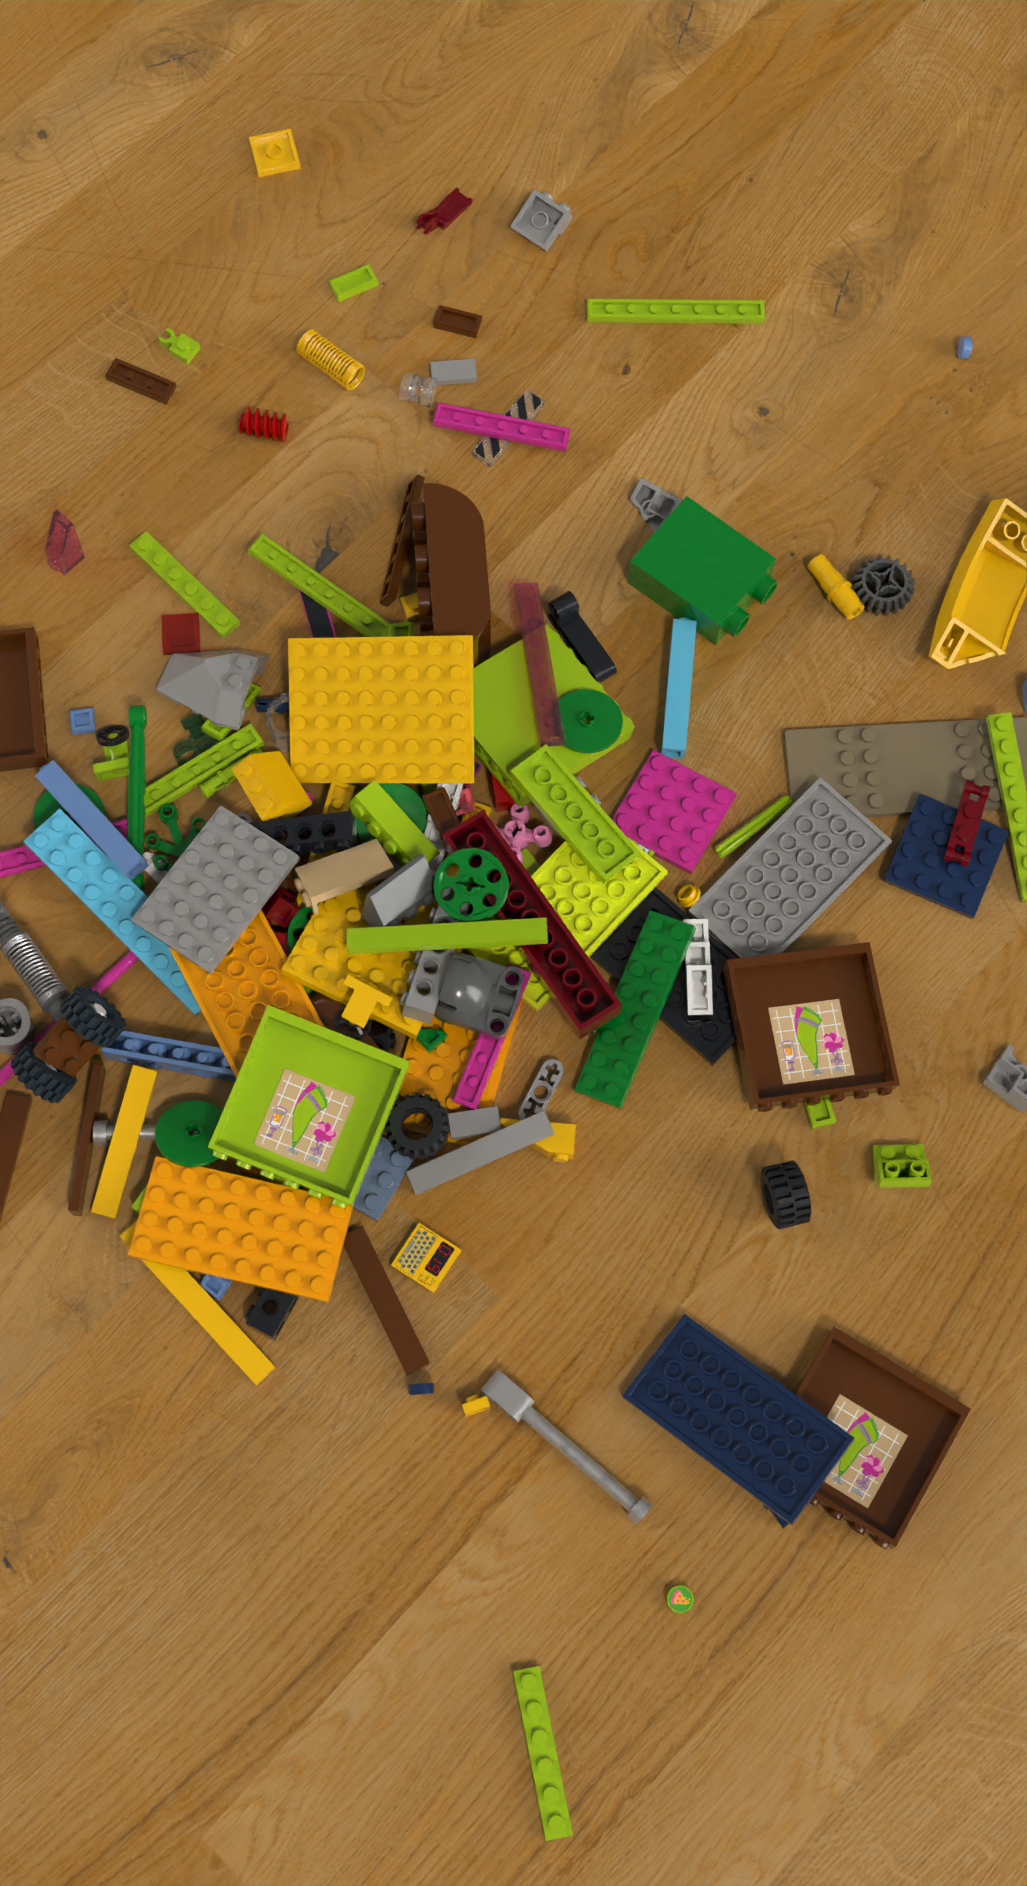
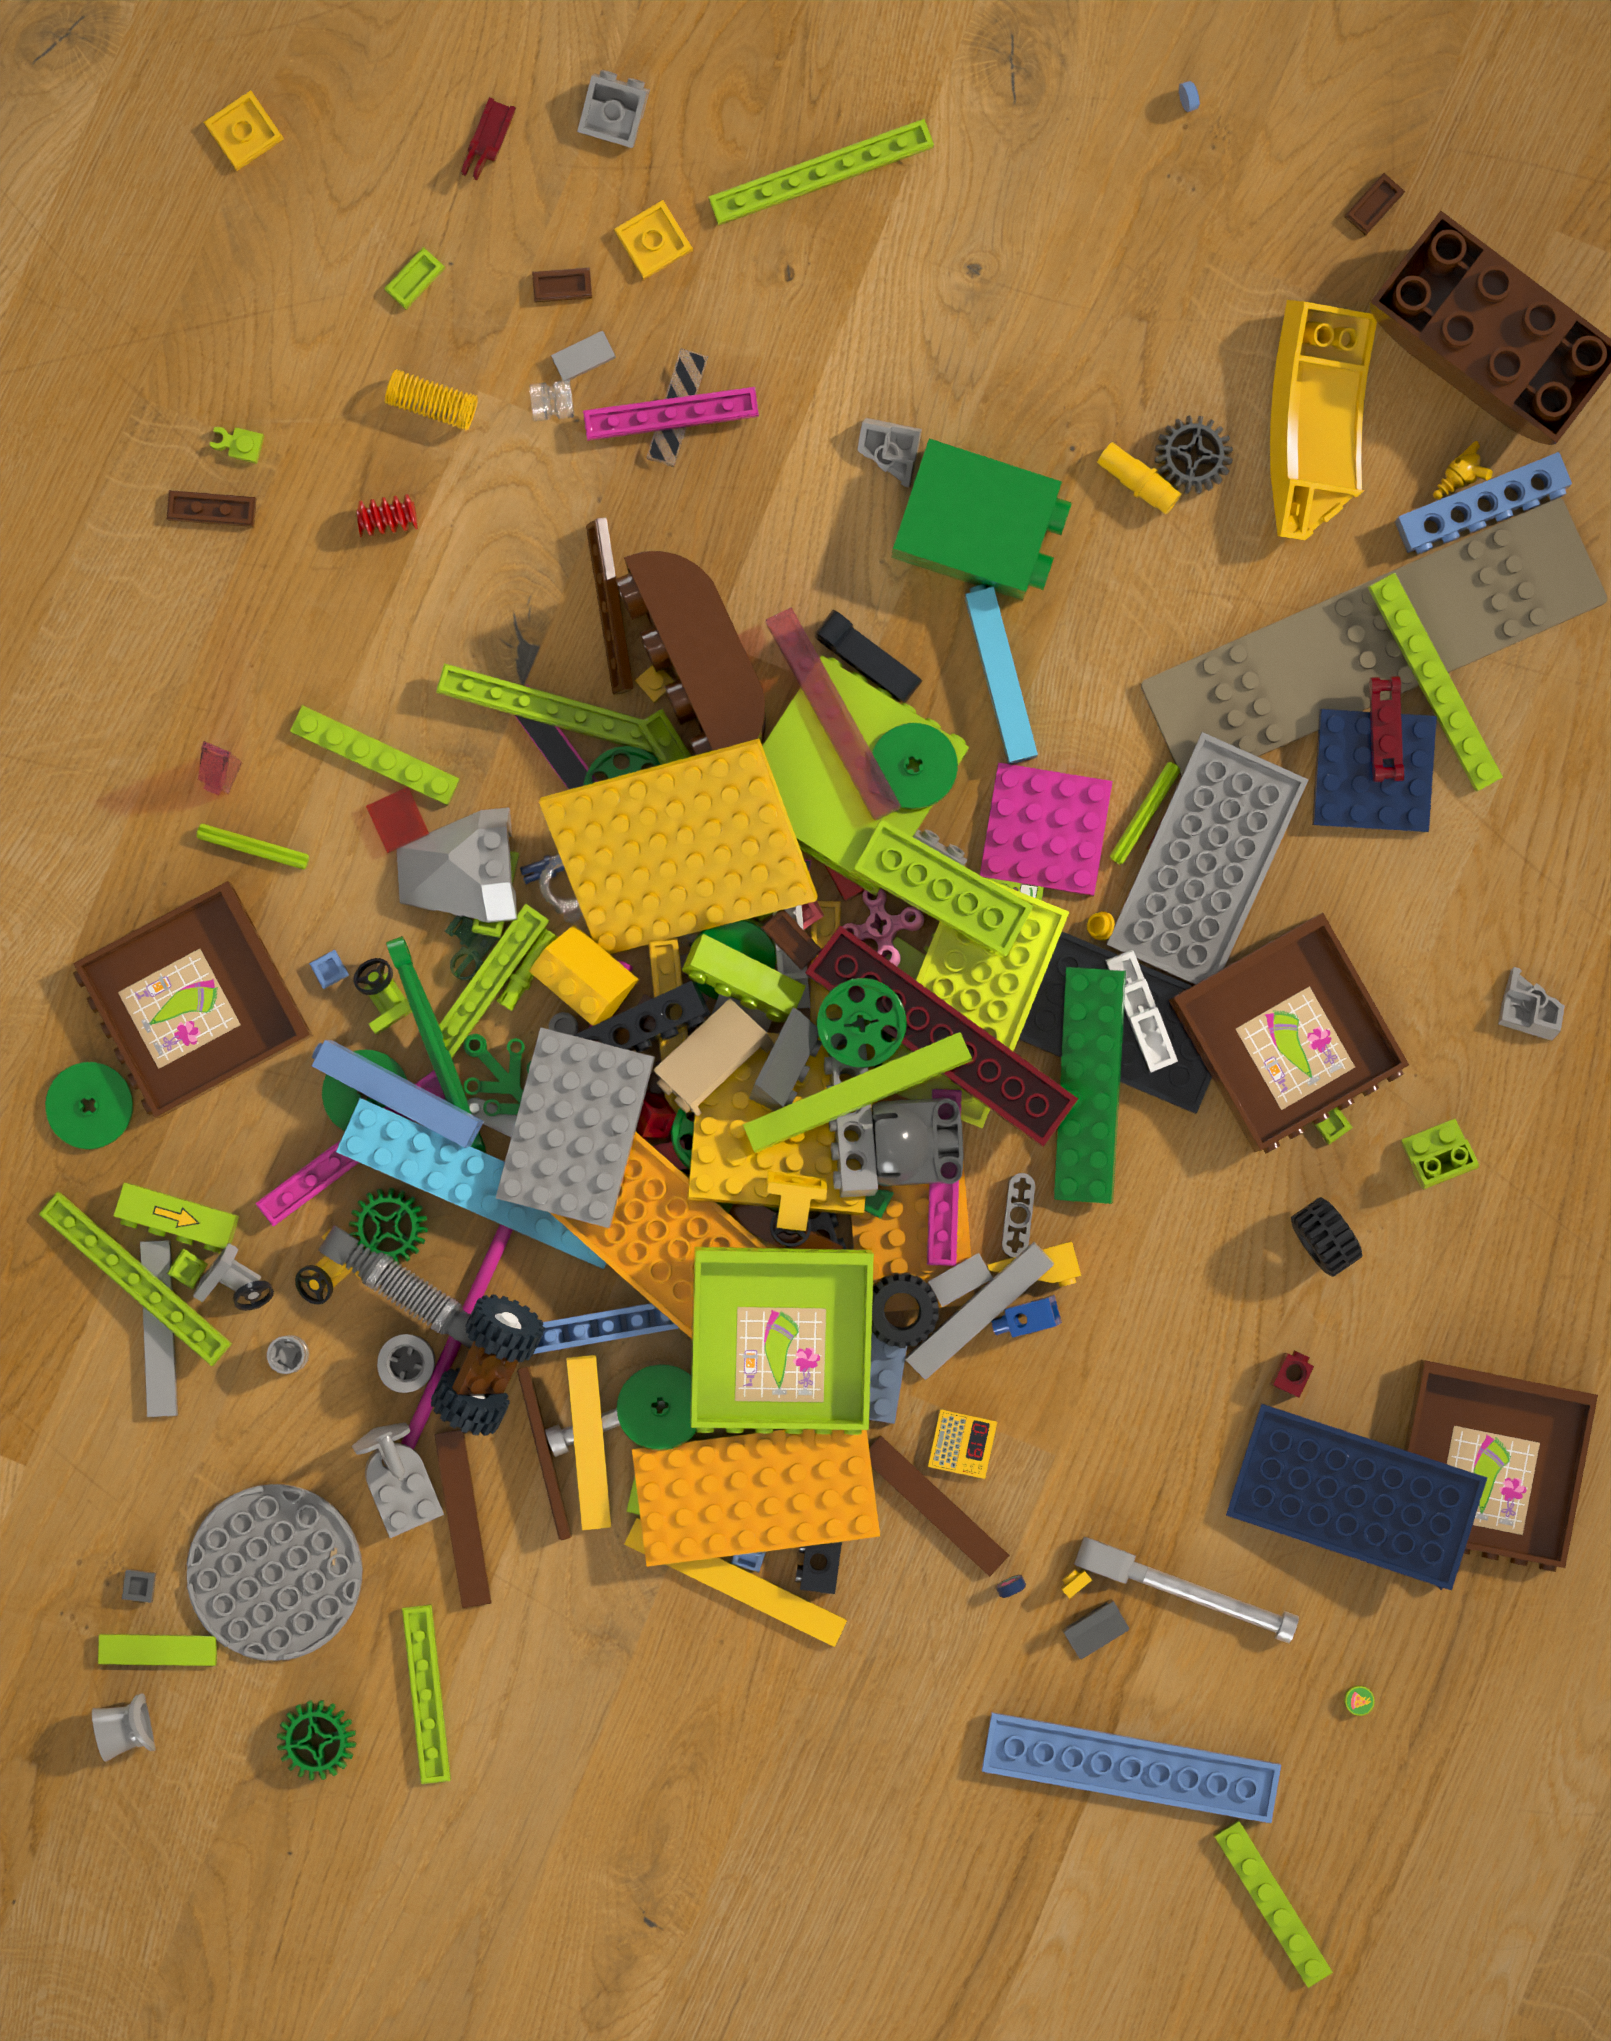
camera: 20 degrees left, 15 degrees up
none -> lime axle [197,824,309,869]
none -> green gear [349,1188,428,1265]
none -> yellow tile [614,200,693,280]
none -> medium blue plate [981,1712,1281,1823]
none -> blue torso [991,1295,1062,1338]
none -> dark grey panel [1062,1599,1129,1659]
none -> dark red brick [1270,1350,1314,1398]

